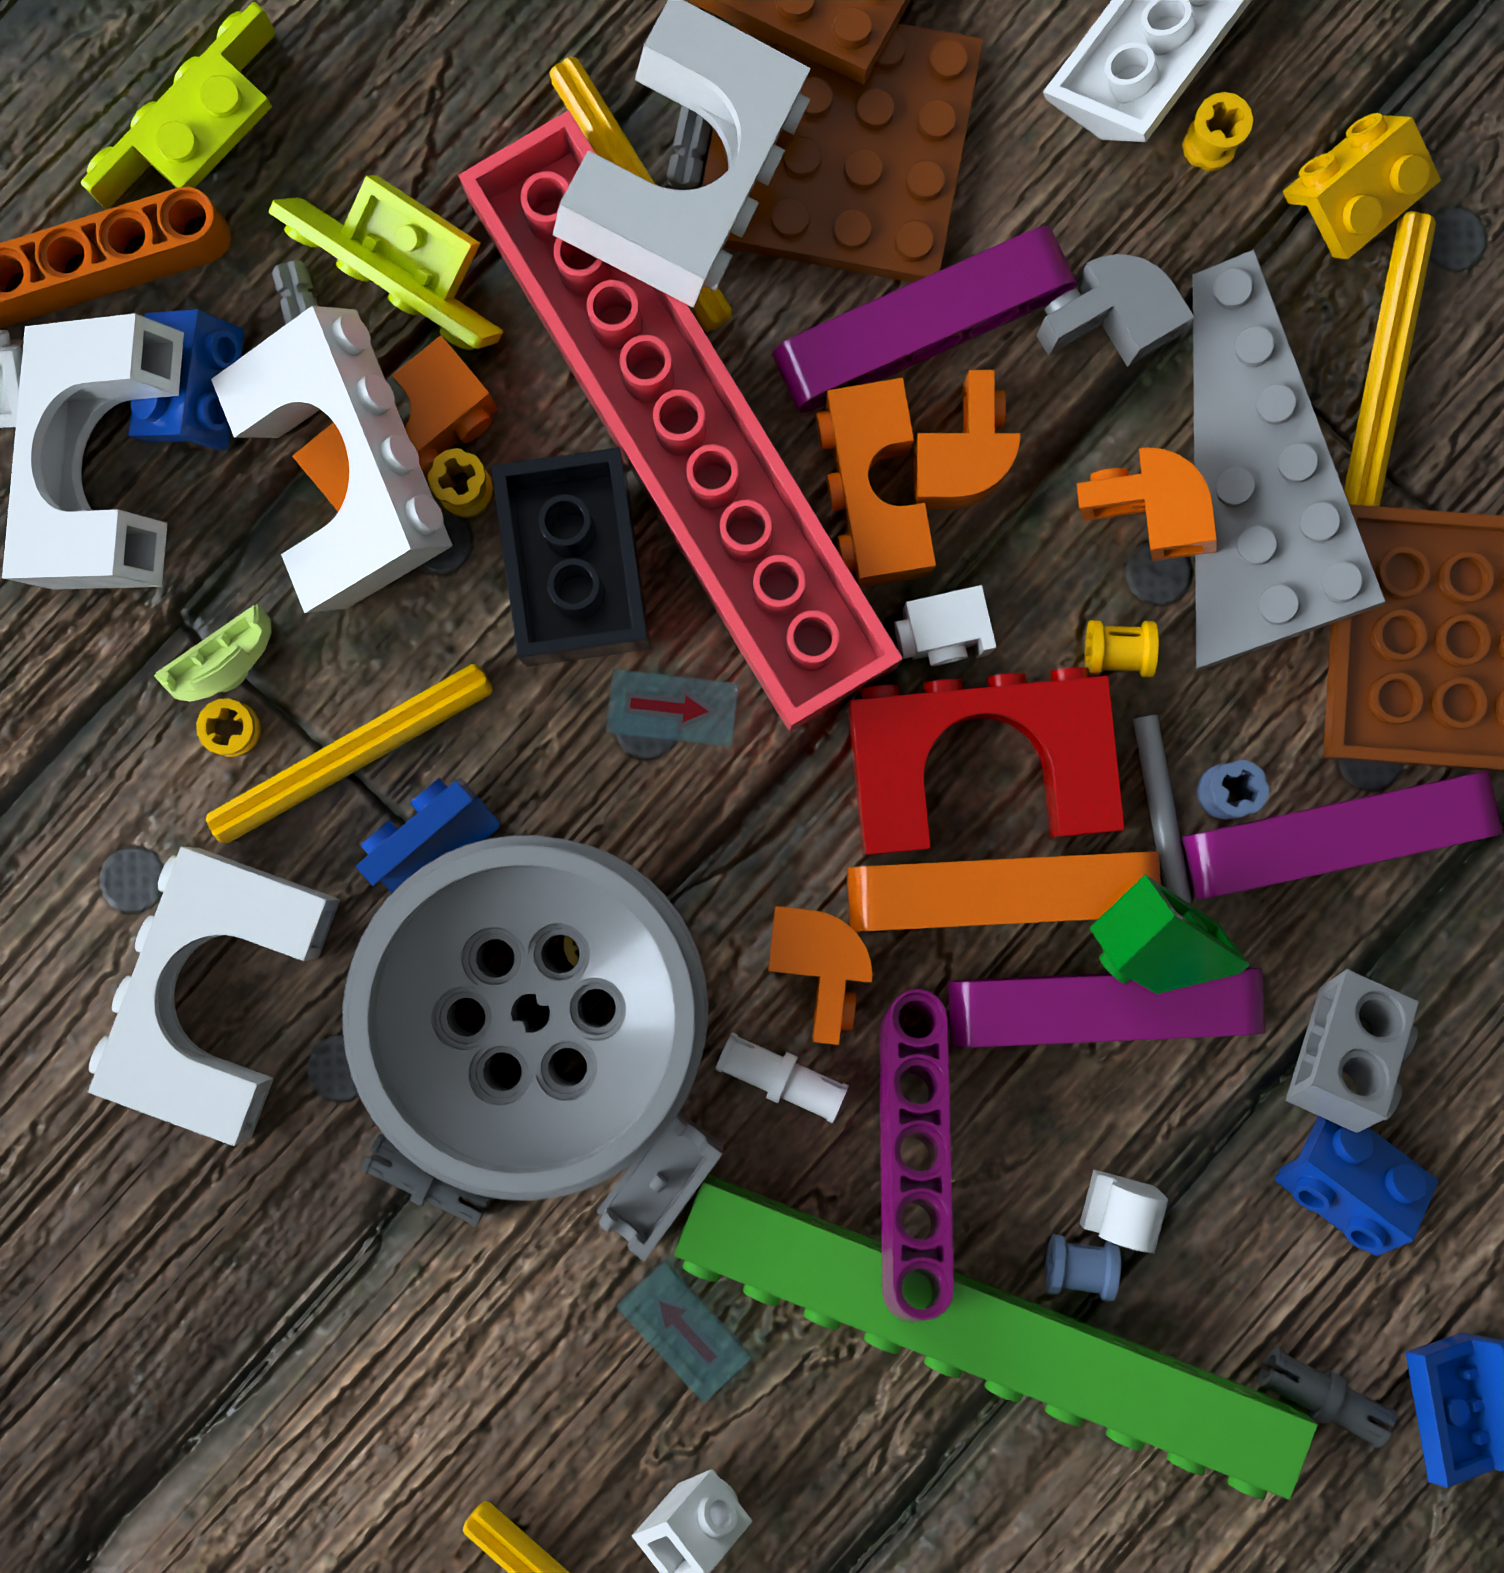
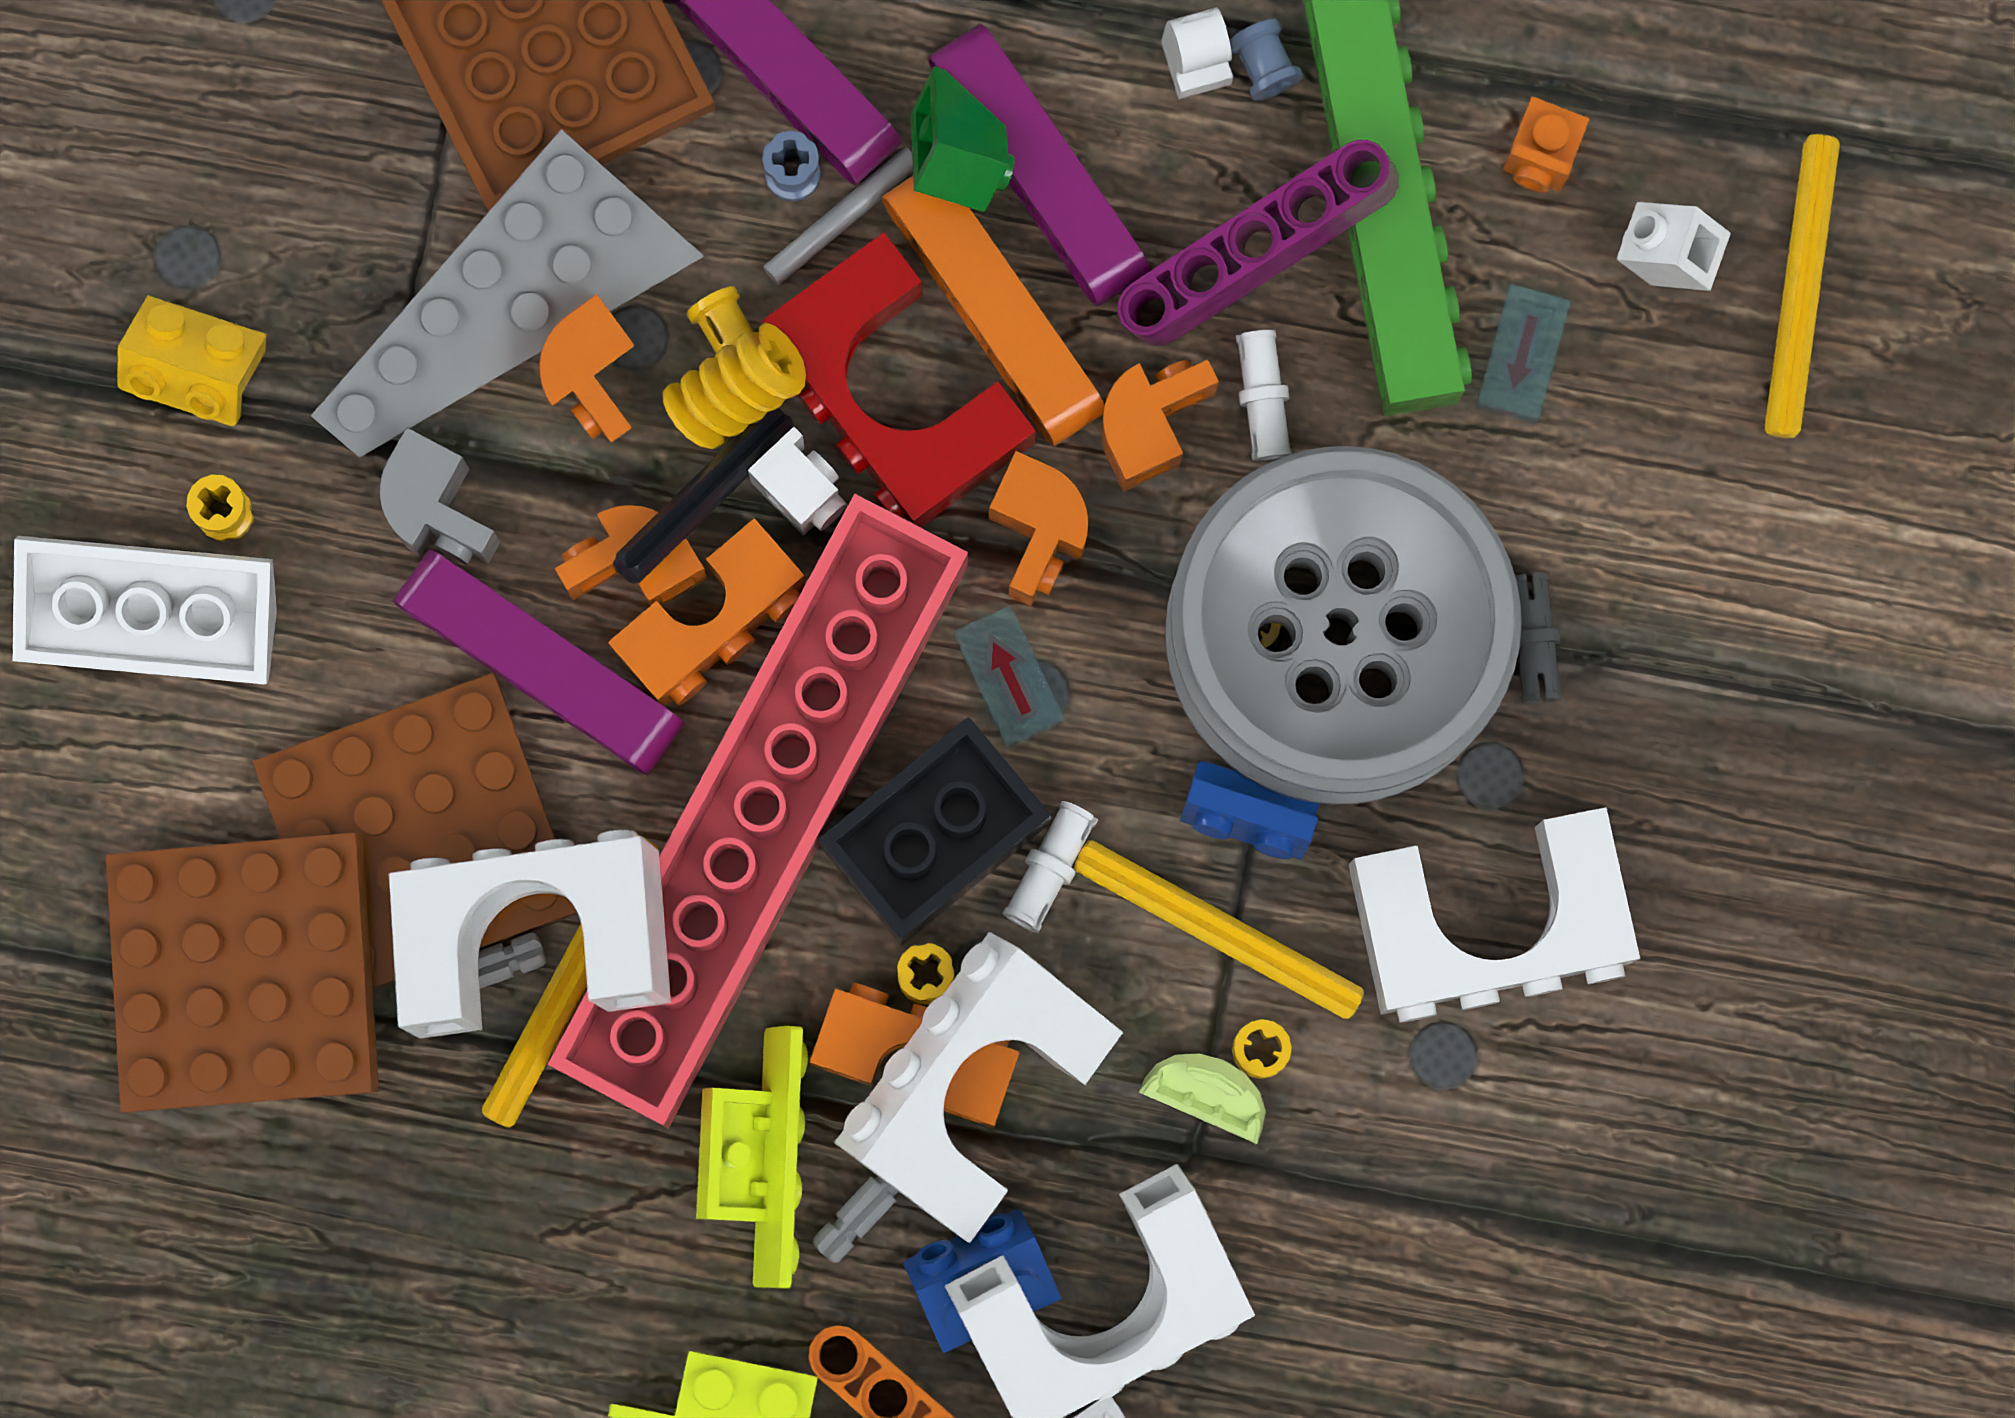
camera: 130 degrees left, 5 degrees down
light grey hinge [596,1112,724,1261] -> none
yellow axle [1344,212,1436,506] -> none
none -> black axle [613,408,794,584]
none -> yellow piece [663,322,806,449]
none -> orange brick [989,451,1088,607]
none -> white pin [1002,801,1098,933]
none -> orange bracket [1502,96,1590,193]

